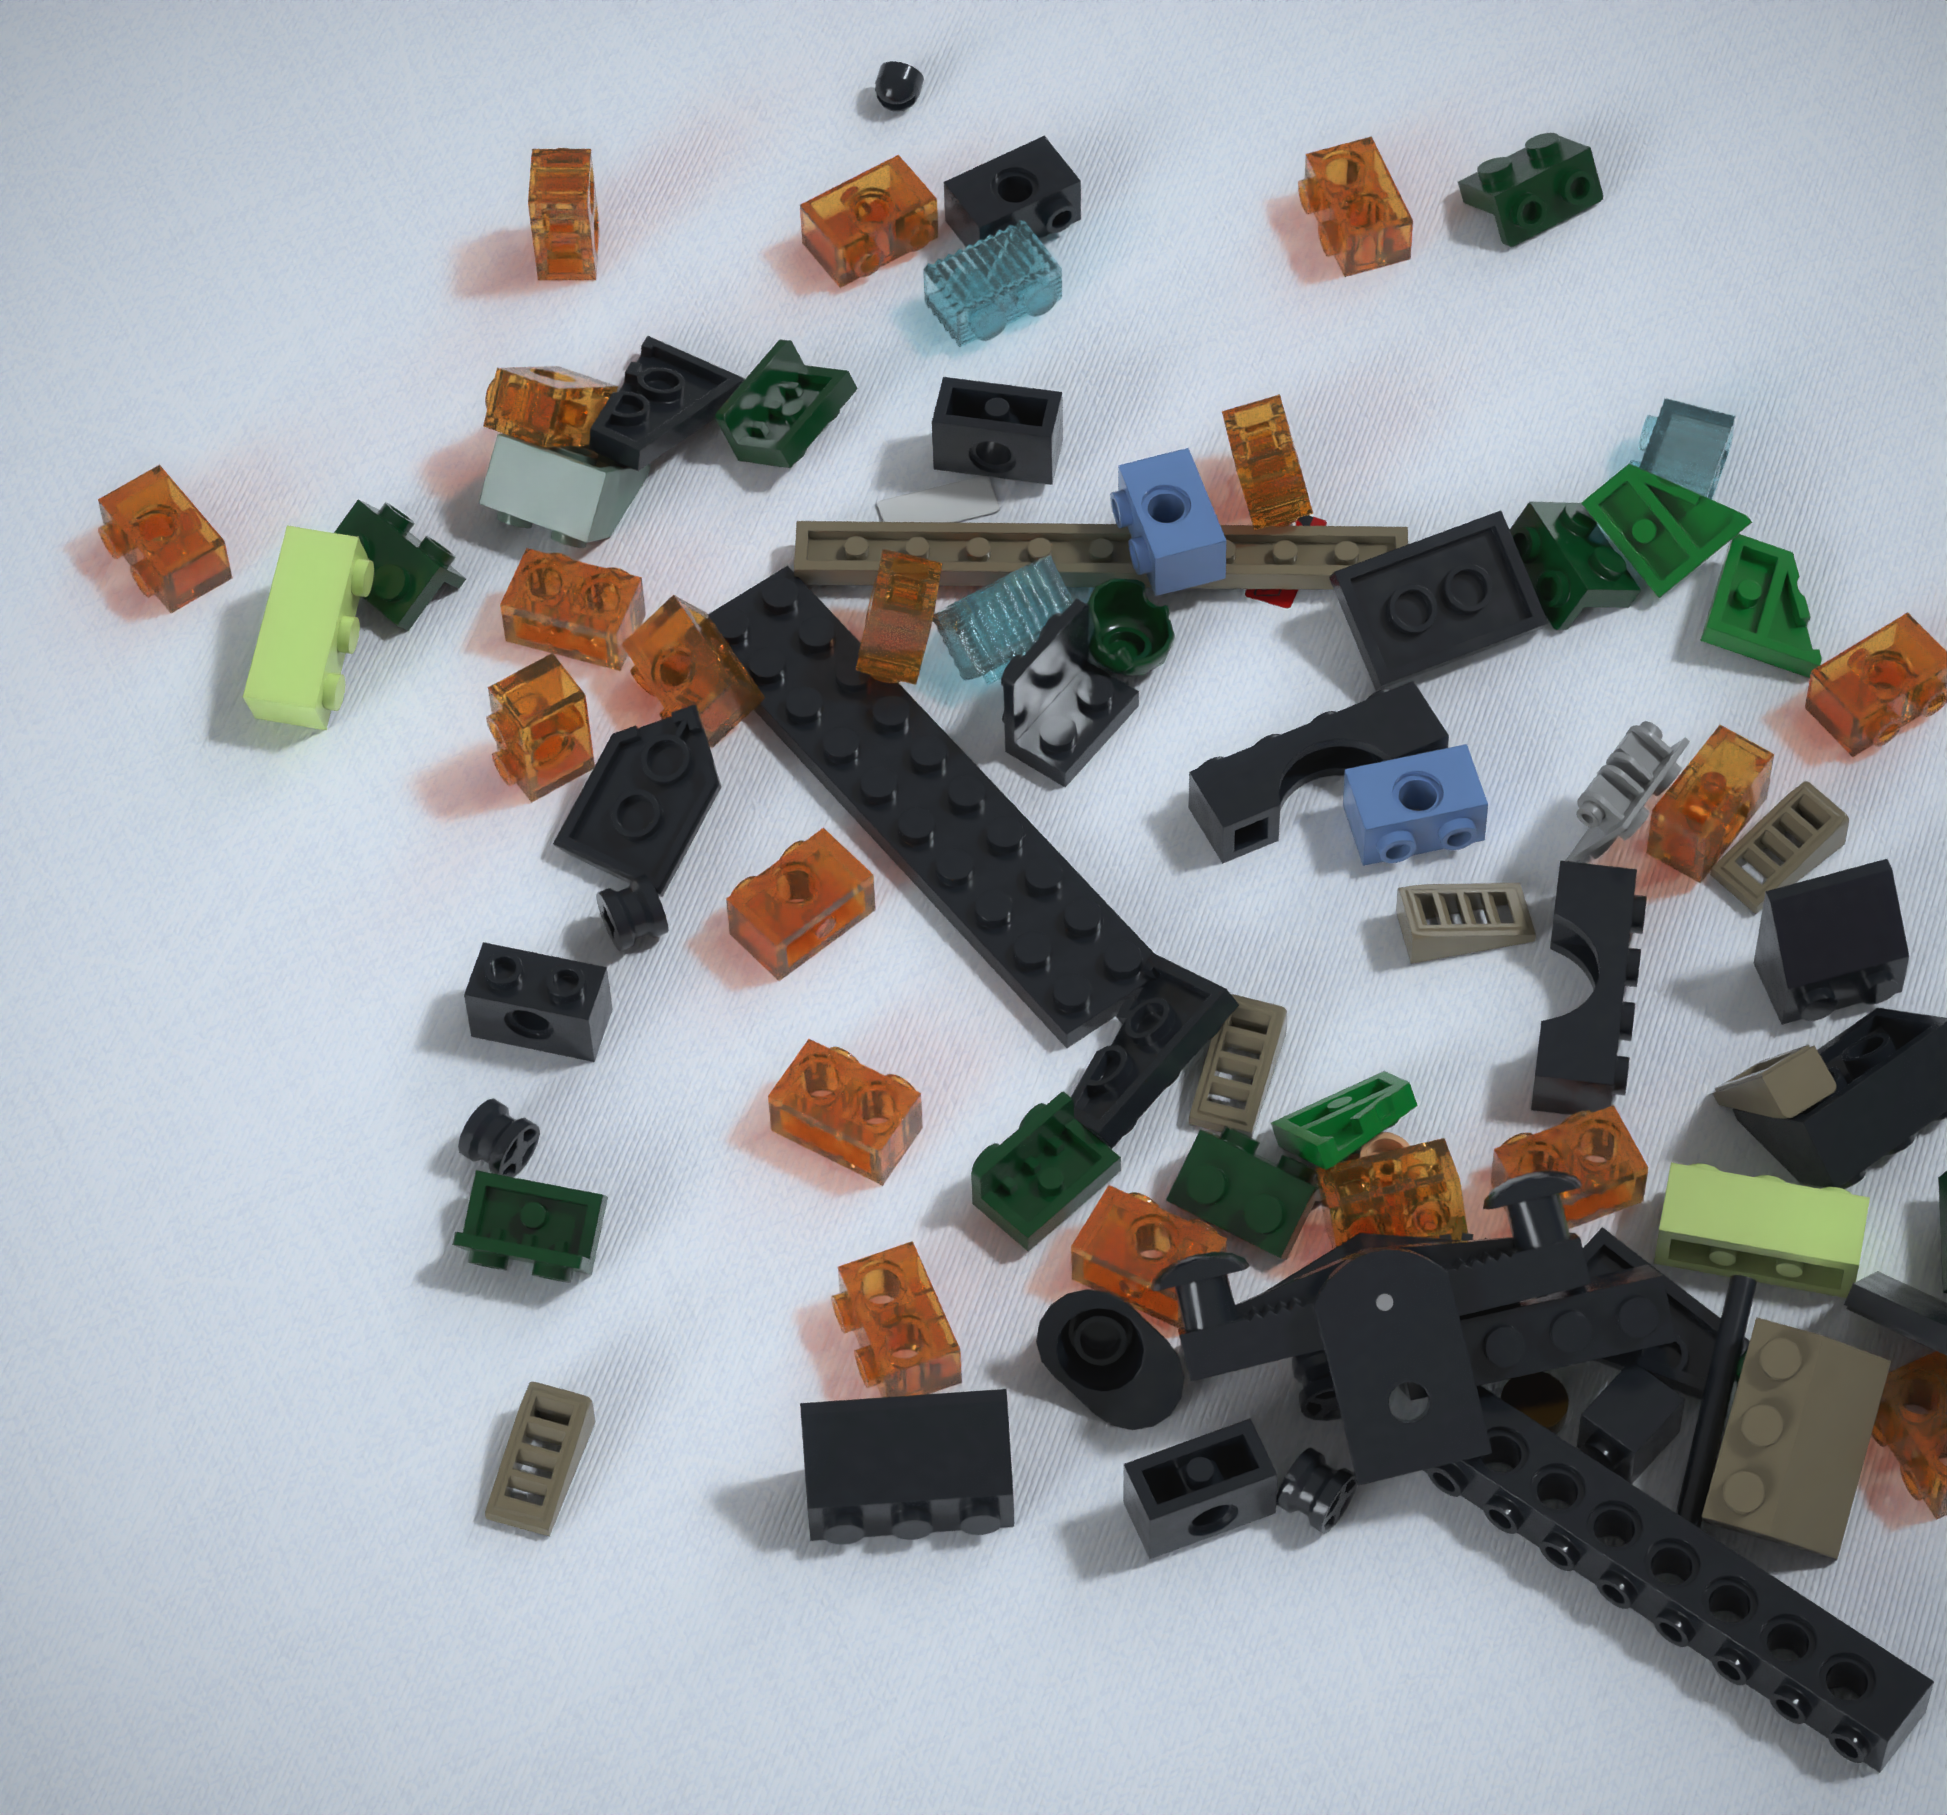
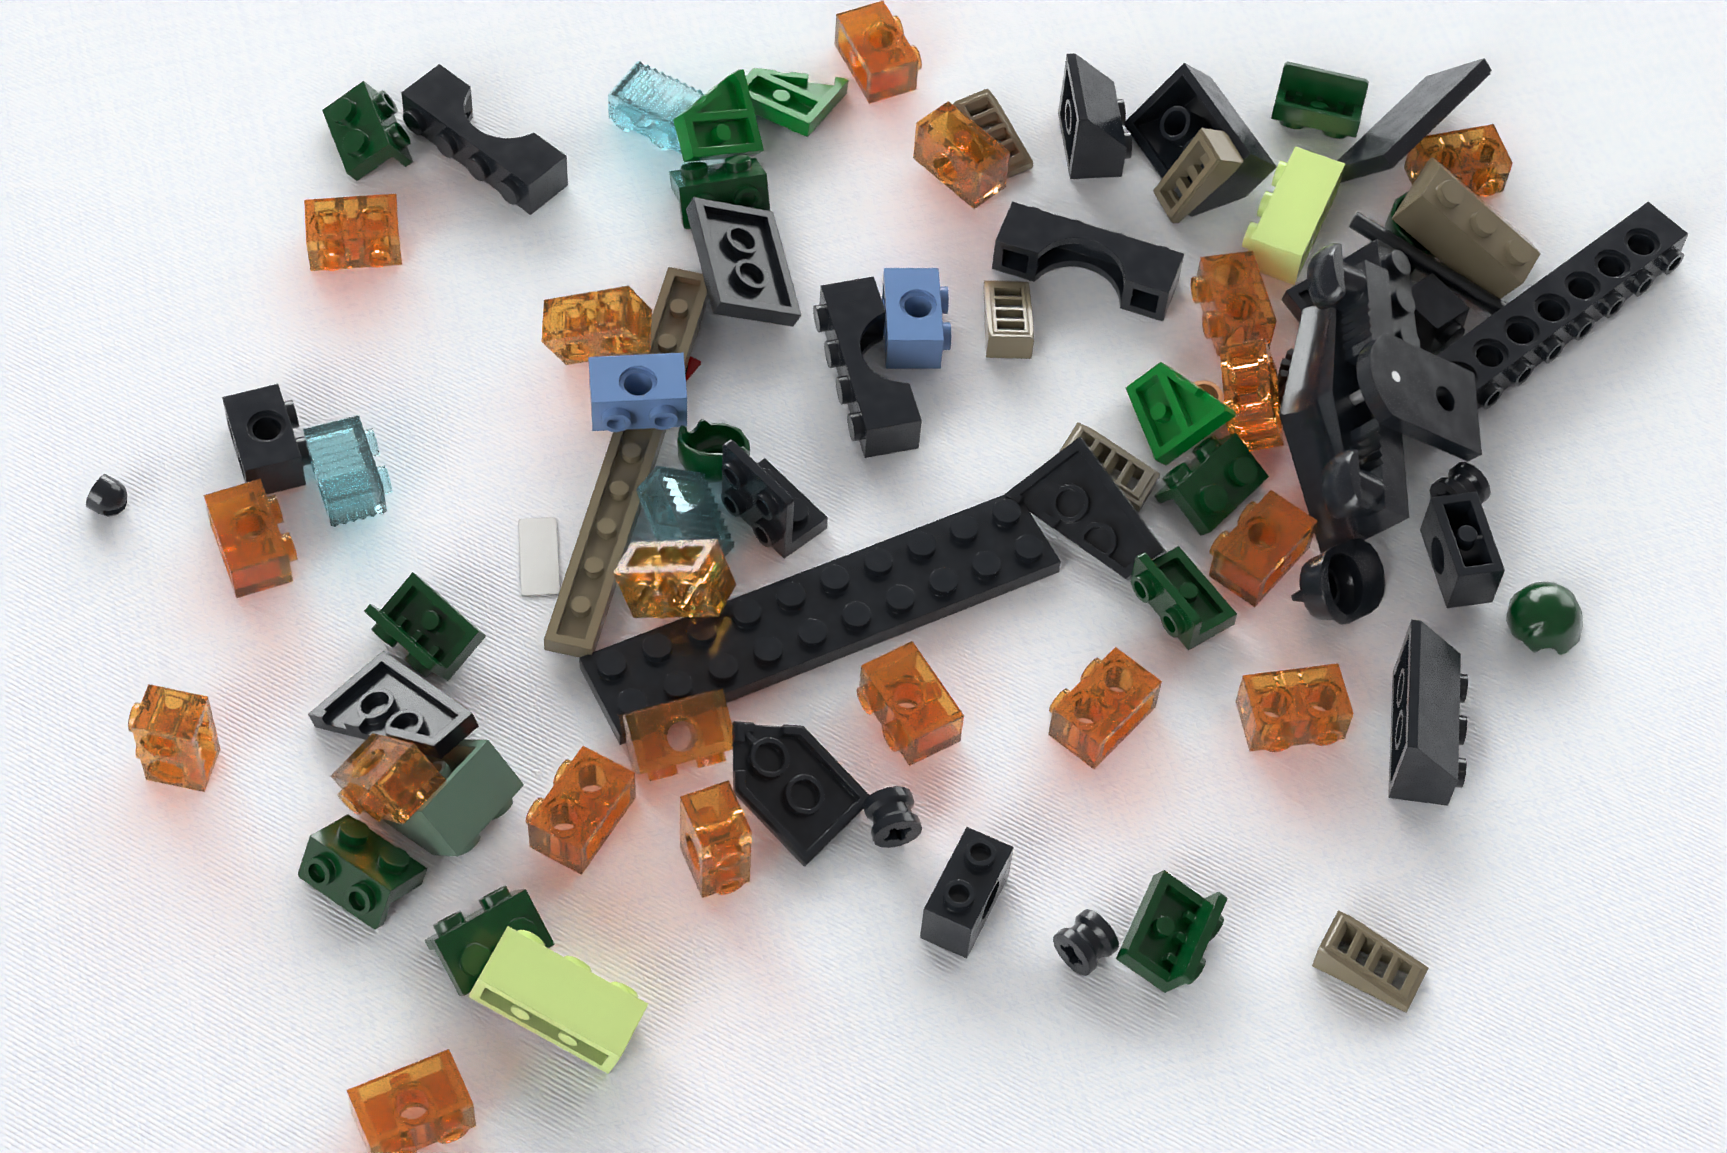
camera: 85 degrees left, 0 degrees up
black brick [932,377,1063,485] -> none
light grey hinge [1565,721,1690,862] -> none
none -> dark green bracket [298,814,428,929]
none -> black arch [401,64,568,215]
none -> dark green hair [1506,582,1583,655]

